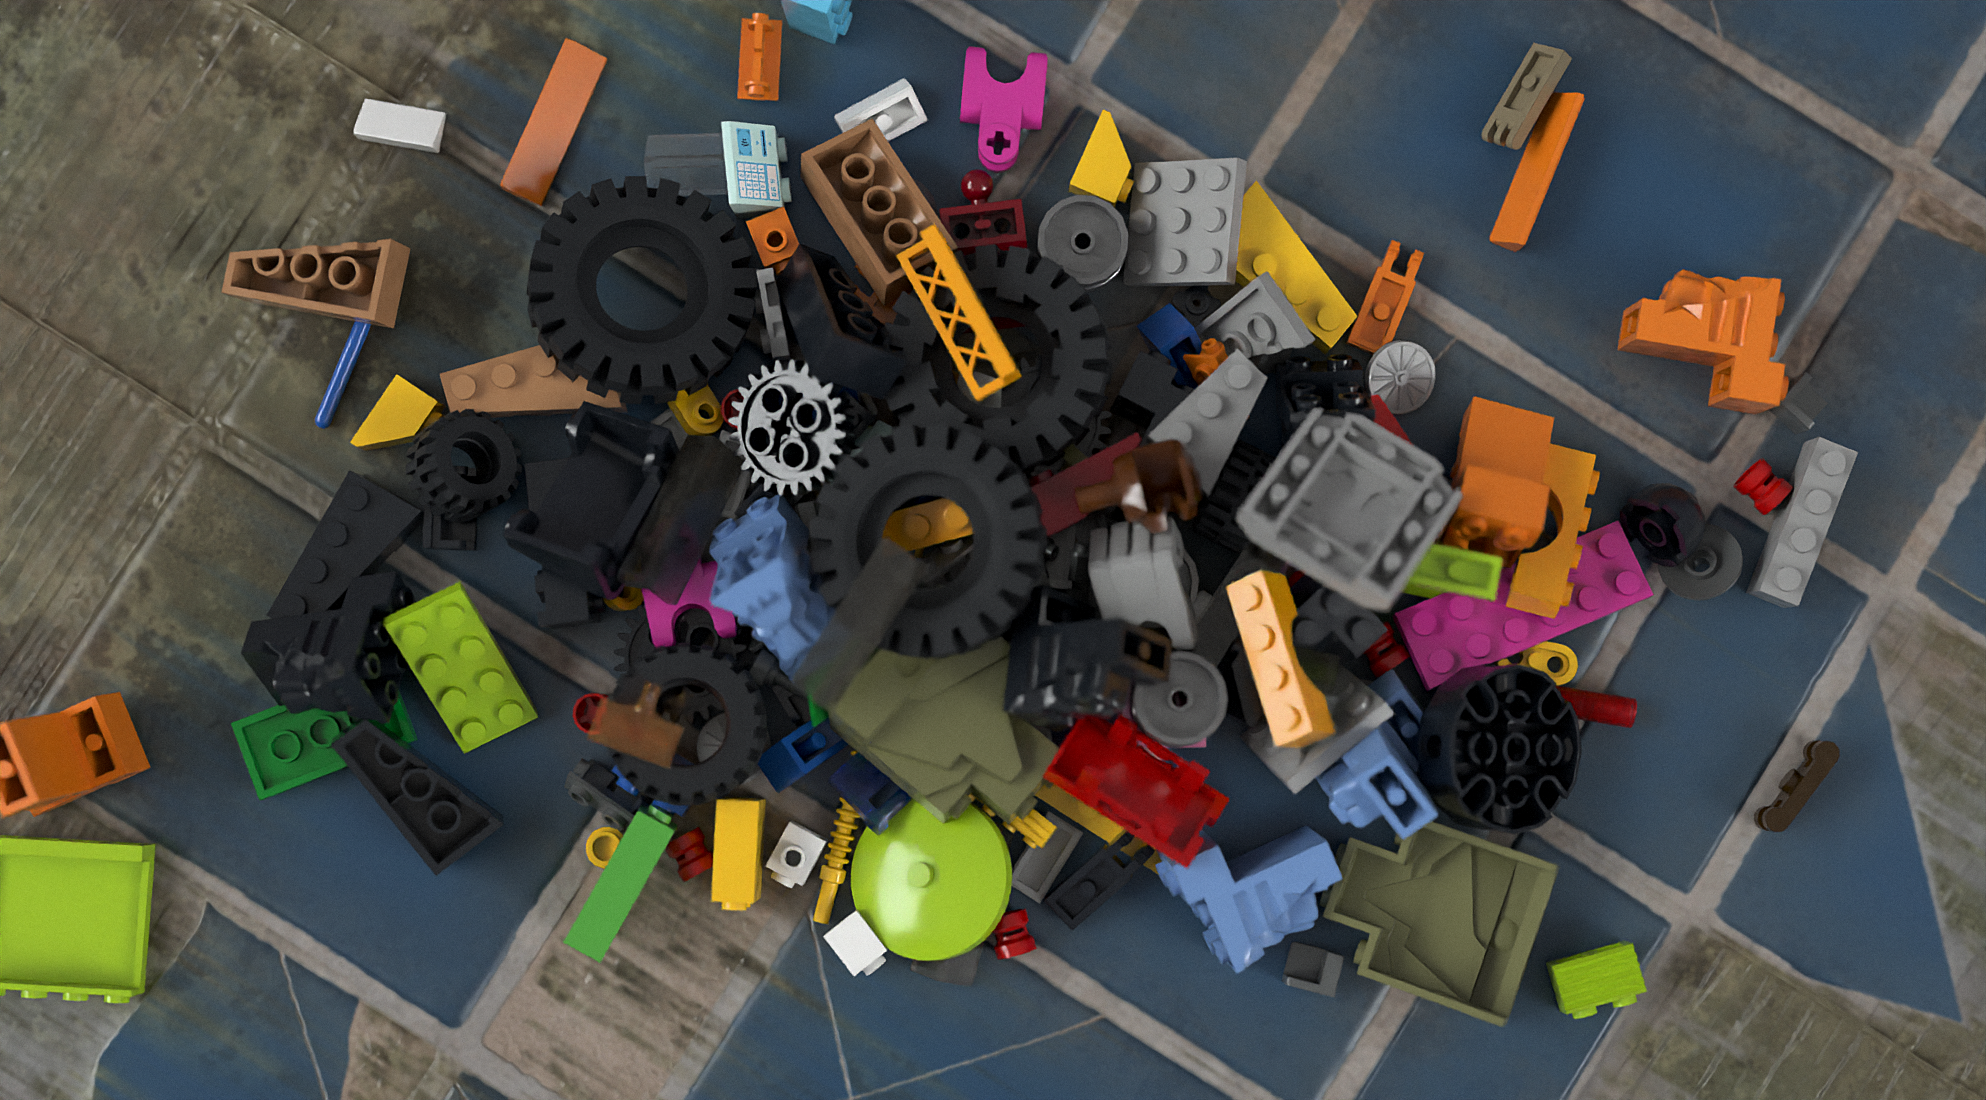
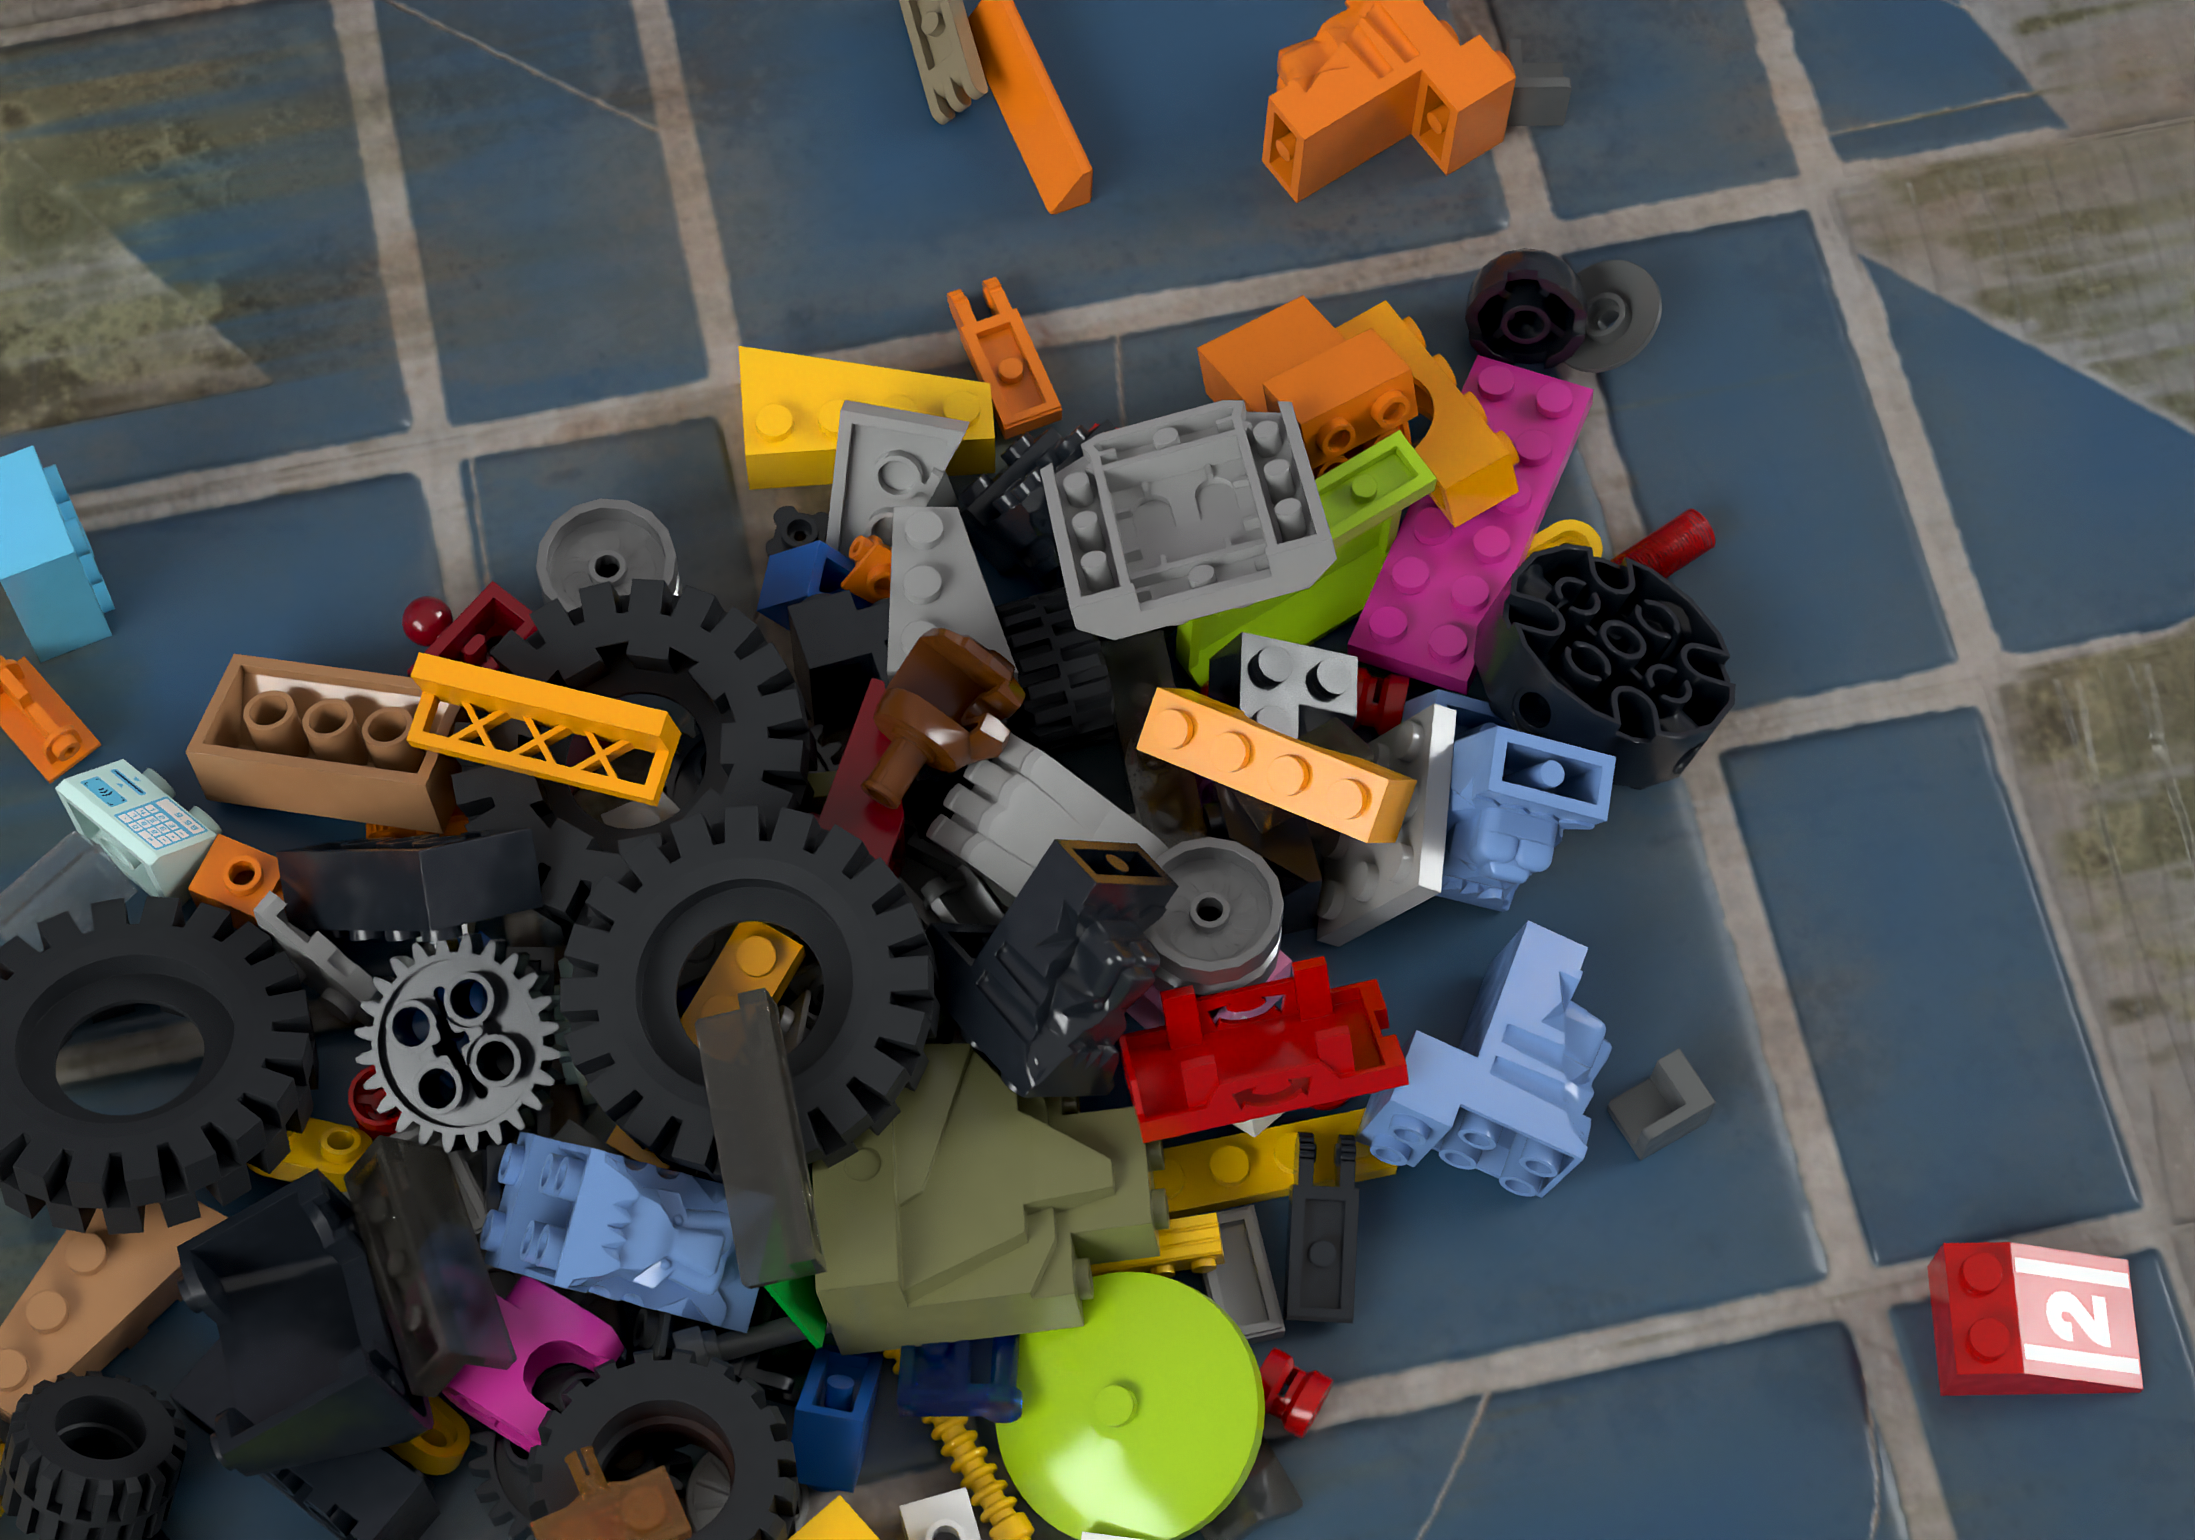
camera: 50 degrees left, 20 degrees down
white slope [834,79,928,141] -> none
dark pink piece [960,46,1048,173] -> none
yellow slope [1069,110,1134,208] -> none
light grey plate [1123,158,1247,287] -> none
olive panel [1320,821,1560,1027] -> none
light grey wheel [1365,340,1436,414] -> none
lime brick [1546,940,1647,1019] -> none
red wheel [1733,458,1793,516] -> none
light grey brick [1746,437,1858,608] -> none
dark brown plate [1754,740,1840,832] -> none

